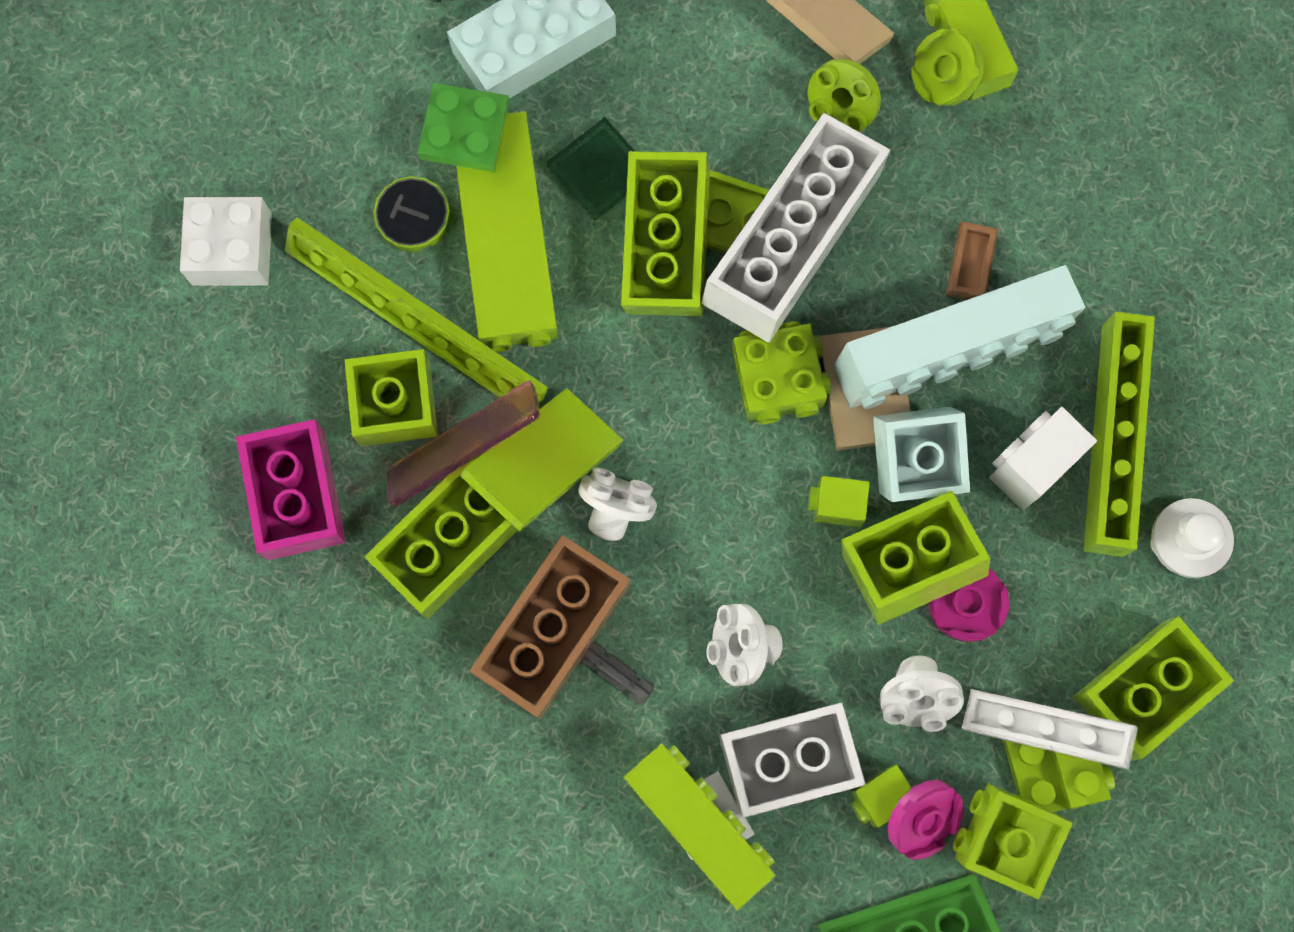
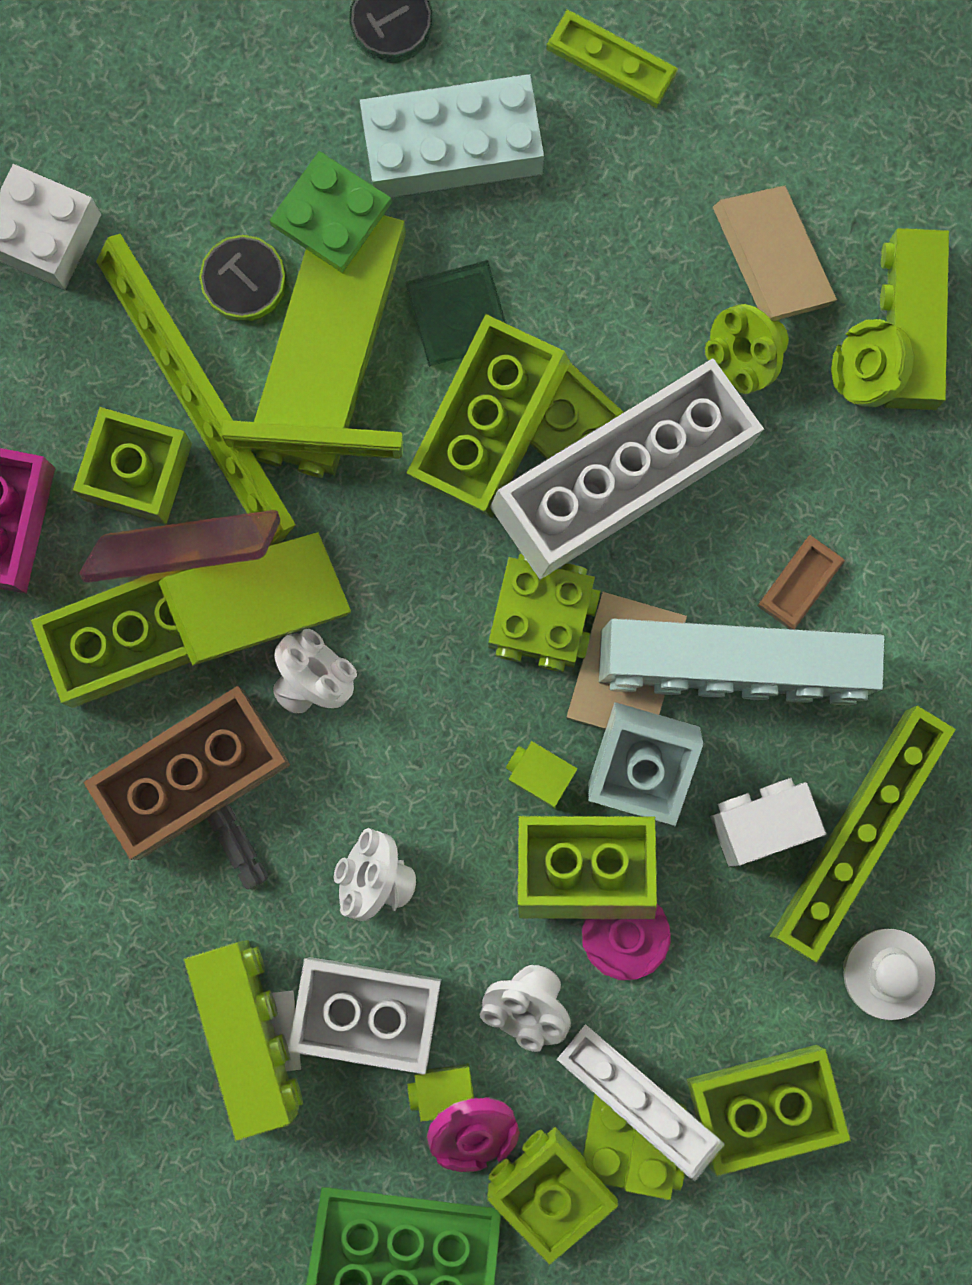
camera: 25 degrees right, 5 degrees up
none -> lime tile [221,420,404,459]

